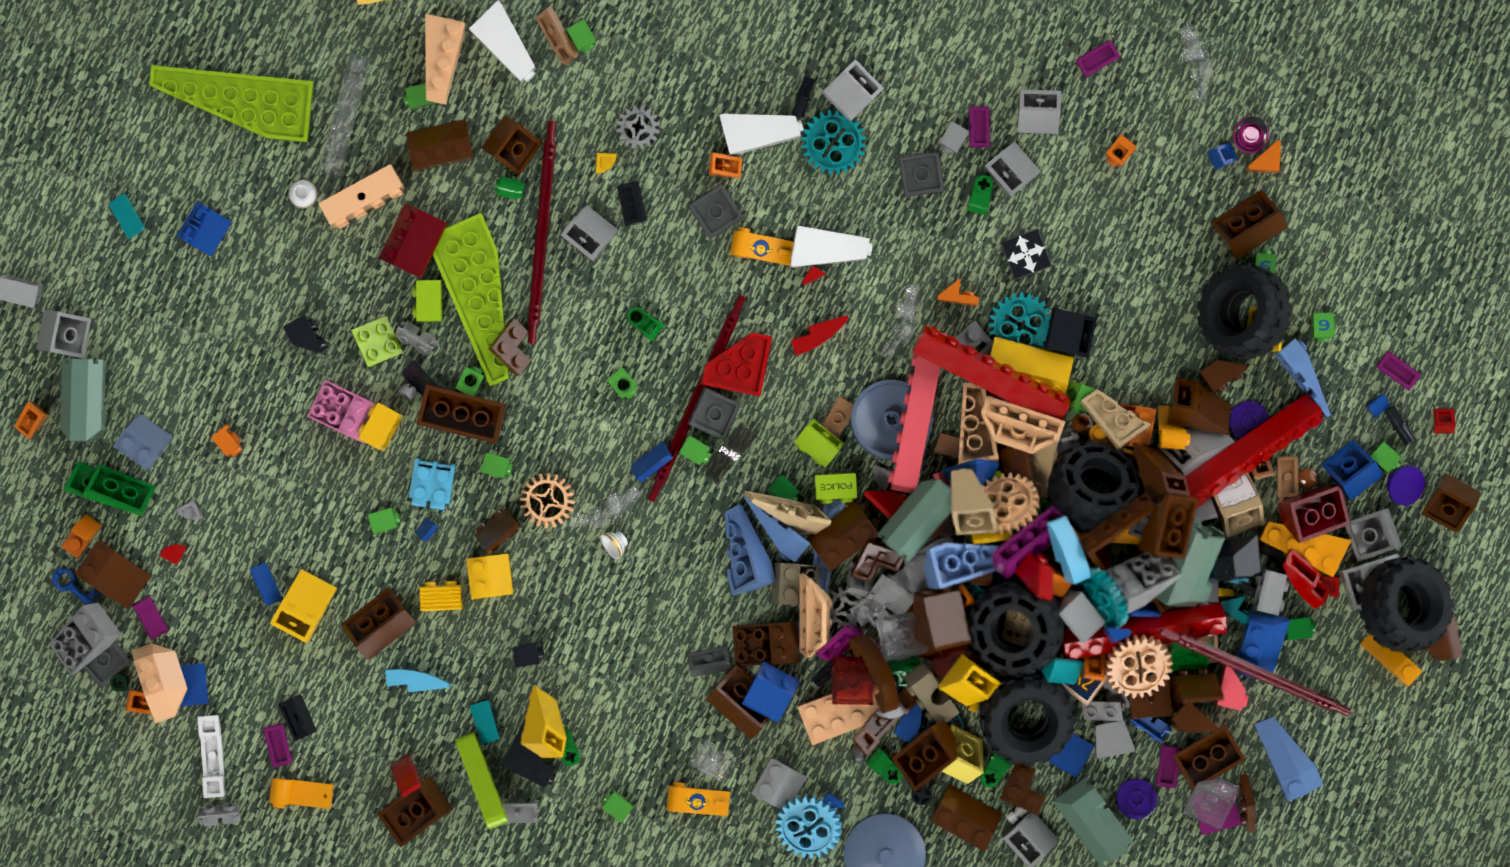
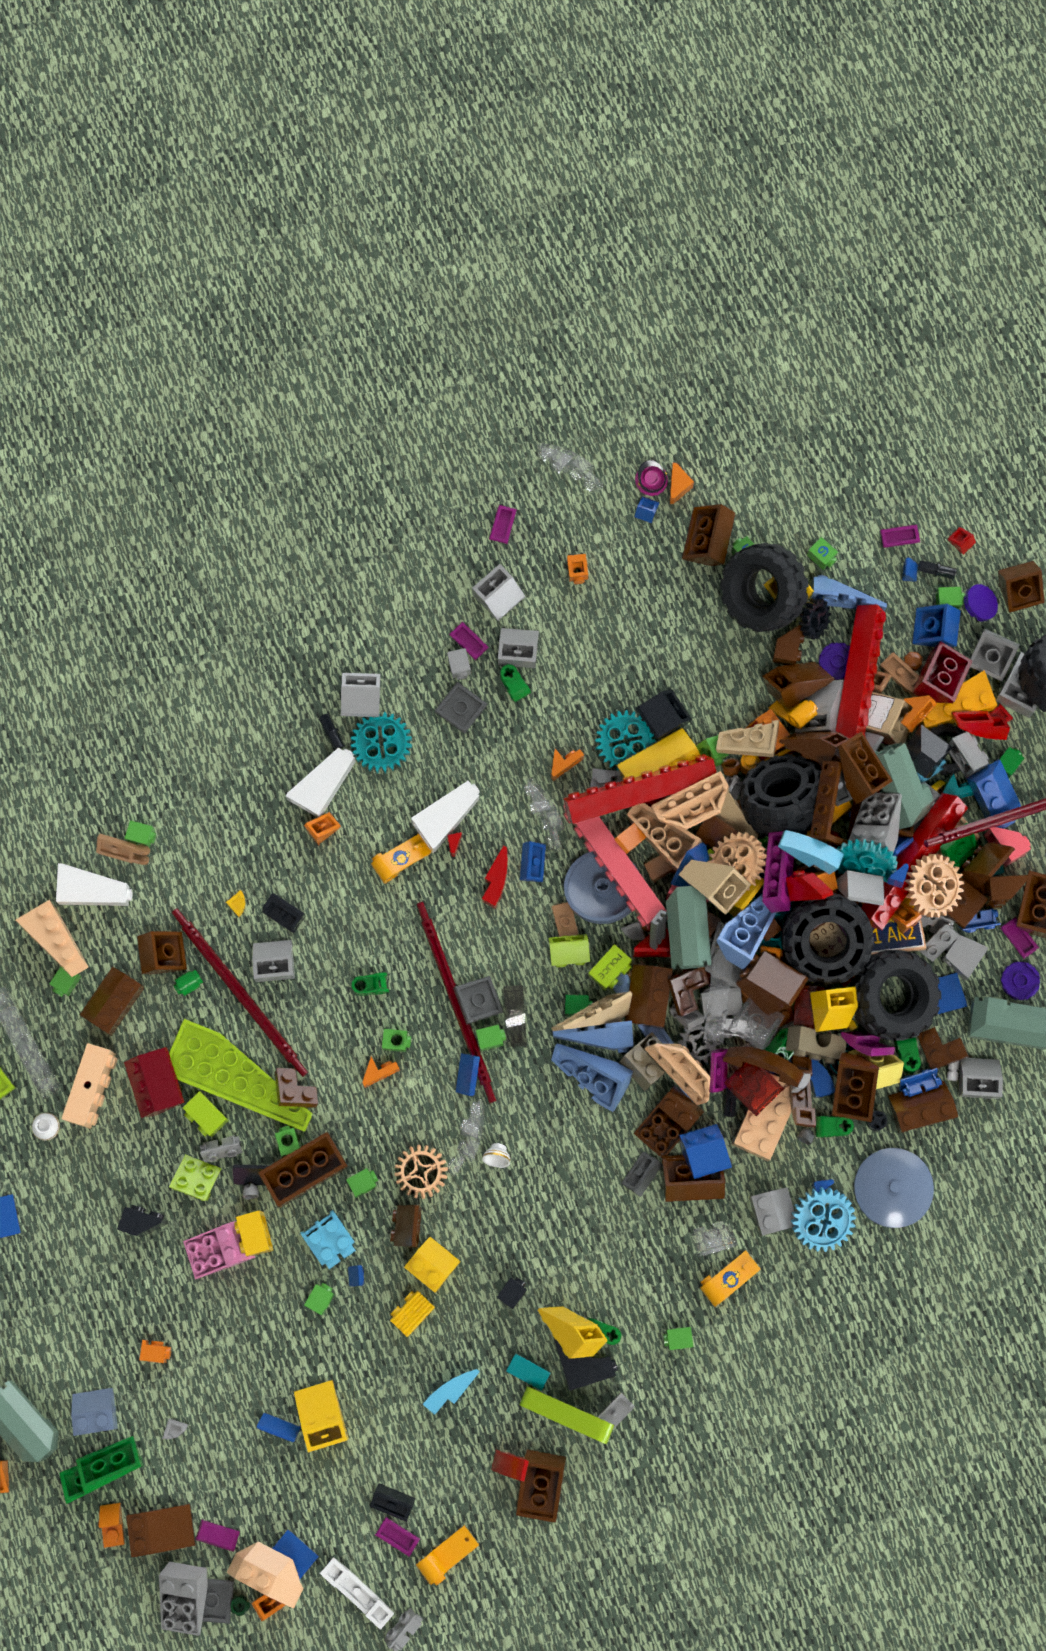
camera: 45 degrees left, 10 degrees down
blue piece [52,568,100,605] -> none
red tile [159,545,187,565] -> none
reddish brown slope [341,587,416,661] -> none
light grey gear [616,105,660,150] -> none
dark grey tile [688,184,744,240] -> none
red plate [700,332,772,396] -> none
black tile [1000,228,1052,280] -> none
teal slope [1042,658,1084,685] -> none
none -> orange slope [362,1056,400,1088]
none -> blue slope [520,841,546,882]
none -> orange slope [614,823,647,854]
none -> dark grey tile [649,909,667,950]
none -> black gear [799,598,831,640]
none -> magenta slope [841,1031,895,1056]
none -> blue hinge [900,1068,942,1097]
none -> orange slope [901,695,937,733]

